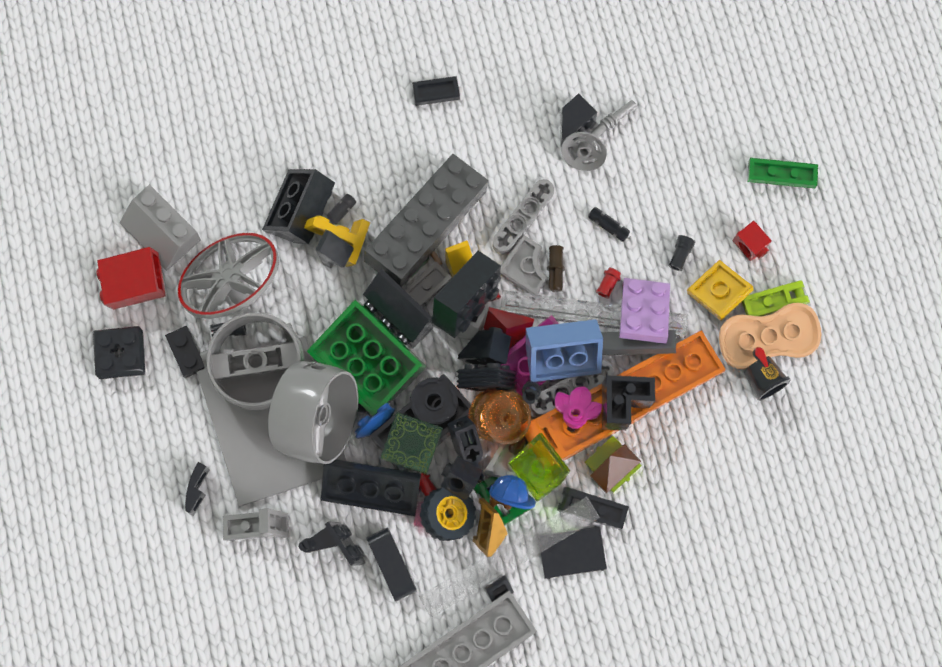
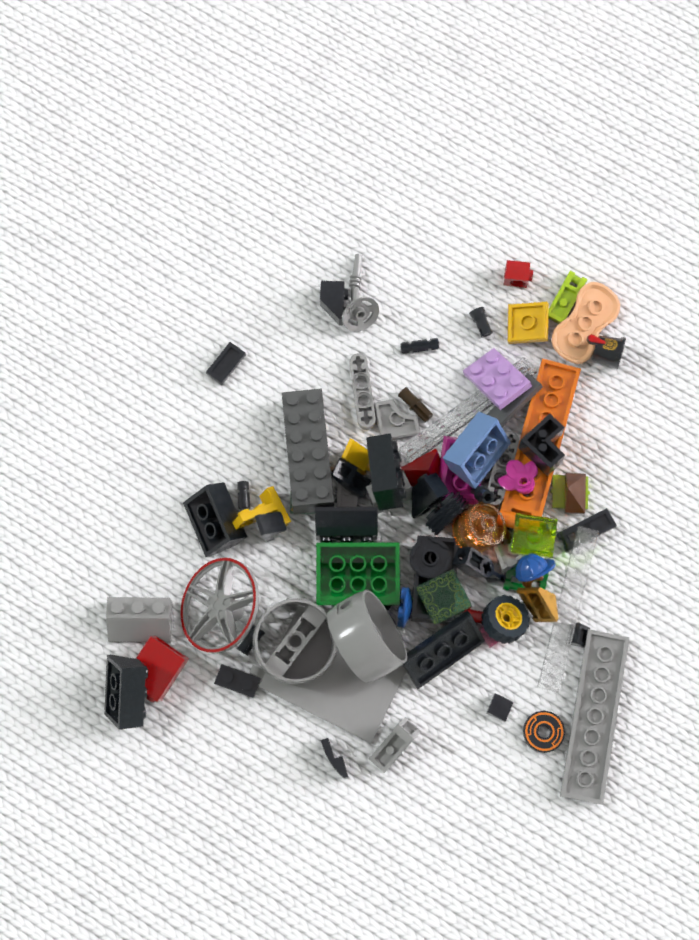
camera: 40 degrees left, 0 degrees up
black brick [93,326,146,379] -> none
black plate [298,521,366,566] -> none
black beam [366,527,417,602] -> none
black brick [440,456,483,500] -> none
black piece [538,526,607,579] -> none
red pin [596,267,621,299] -> none
green plate [747,158,818,189] -> none
none -> black slope [104,654,148,730]
none -> black slope [331,457,371,499]
none -> black slope [486,693,513,722]
none -> black tile [522,710,565,753]

